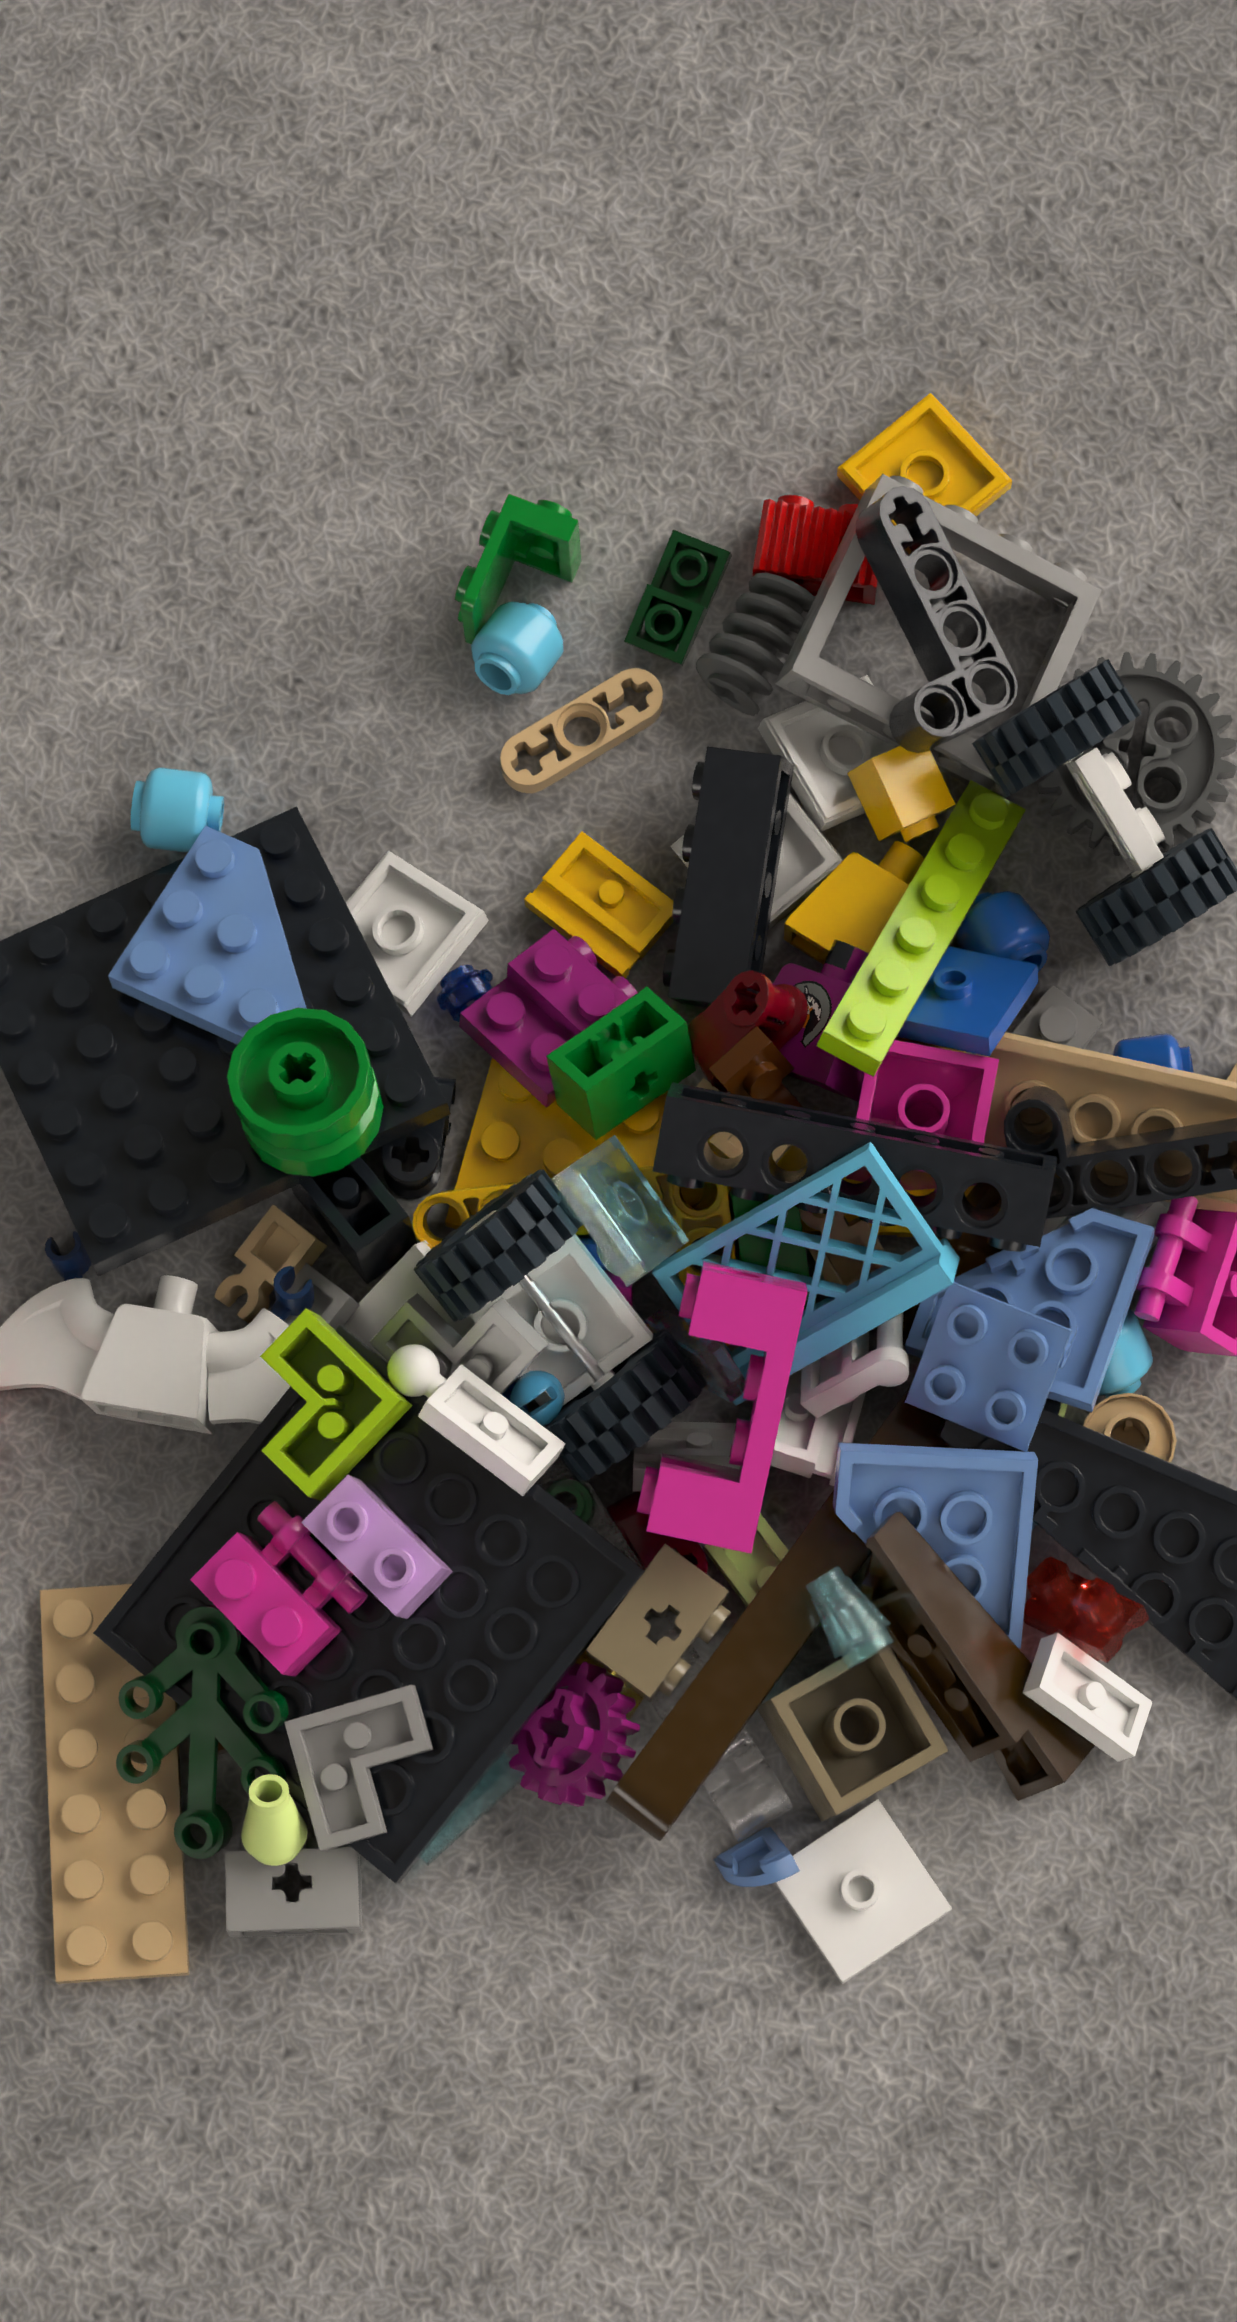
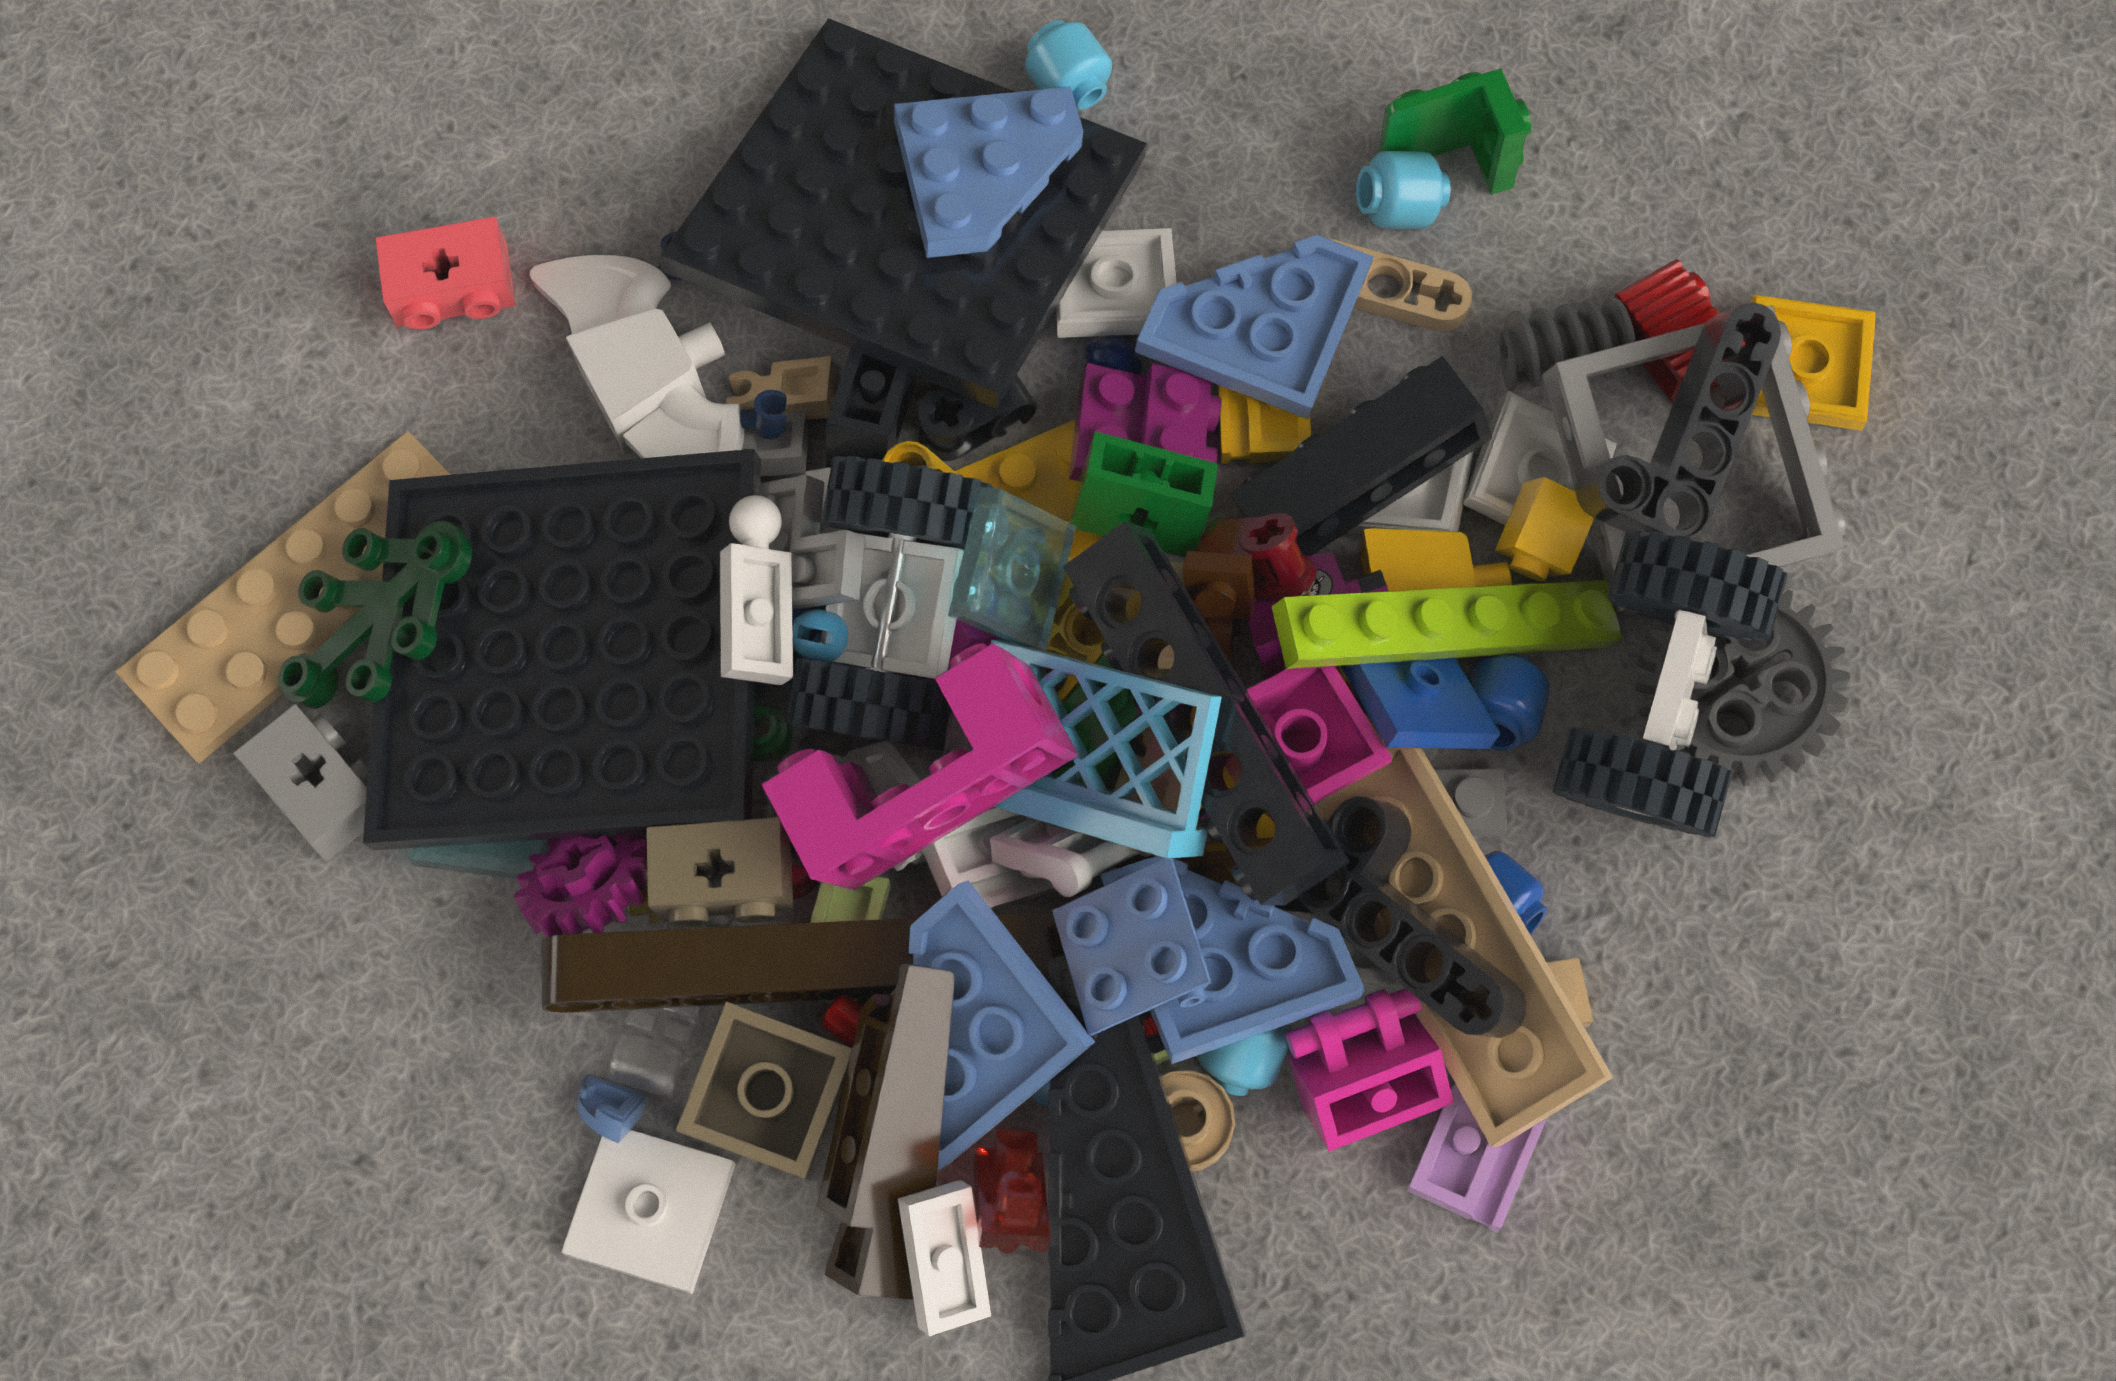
camera: 50 degrees right, 5 degrees down
dark pink brick [190,1501,368,1677] -> none
green wheel [227,1008,384,1177] -> none
yellowish green cone [241,1774,308,1866] -> none
lime brick [260,1308,413,1501] -> none
light grey plate [284,1685,433,1851] -> none
lavender brick [301,1475,453,1619] -> none
dark green slope [624,530,732,666] -> none
clear light blue cone [806,1566,894,1669] -> none
none -> medium blue plate [1135,235,1374,419]

